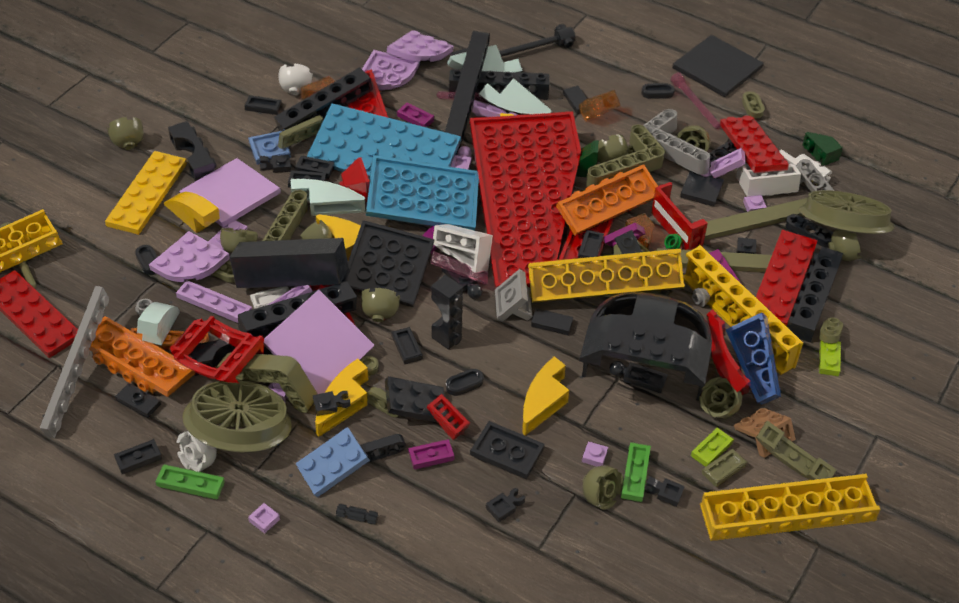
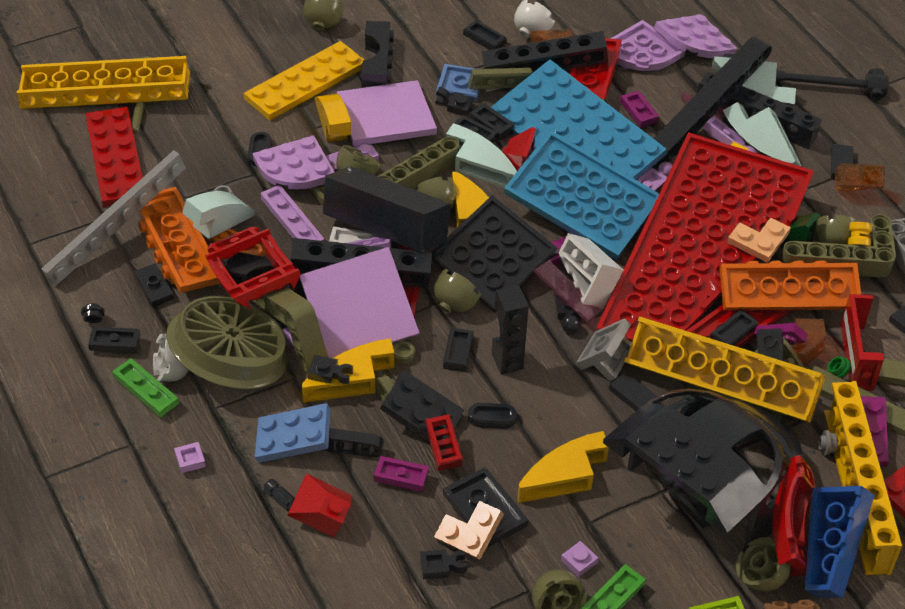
camera: 30 degrees right, 0 degrees up
none -> black plate [81,303,105,323]
none -> red slope [287,473,352,538]
none -> light nougat plate [434,501,504,560]
none -> light nougat plate [727,218,791,263]
none -> yellow wheel [848,222,873,246]

